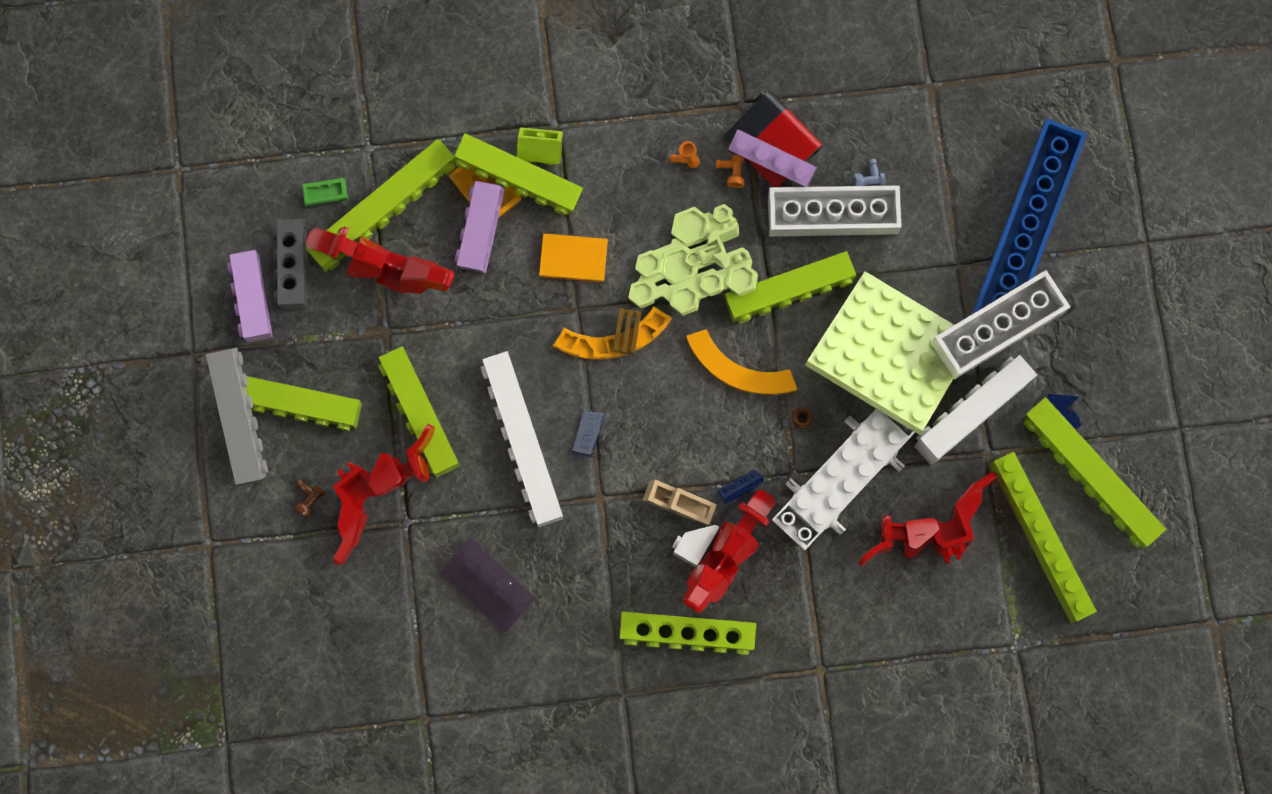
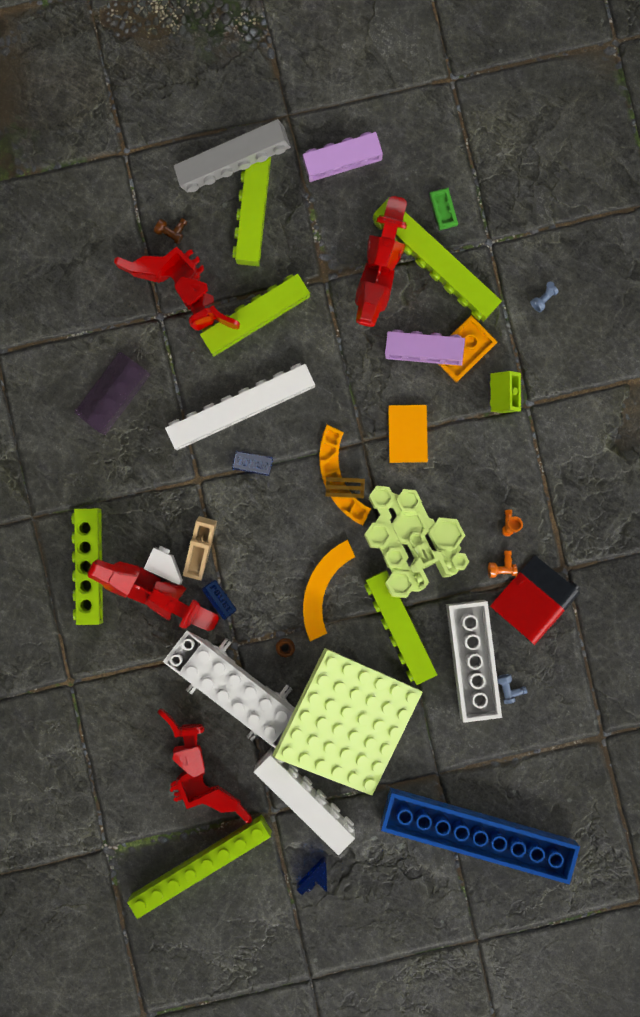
camera: 85 degrees right, 10 degrees up
dark grey brick [274,219,307,309] -> none
lime brick [453,133,583,215] -> none
lavender brick [729,130,817,187] -> none
white brick [931,270,1070,379] -> none
lime brick [1022,397,1167,549] -> none
none -> sand blue piece [530,282,559,312]

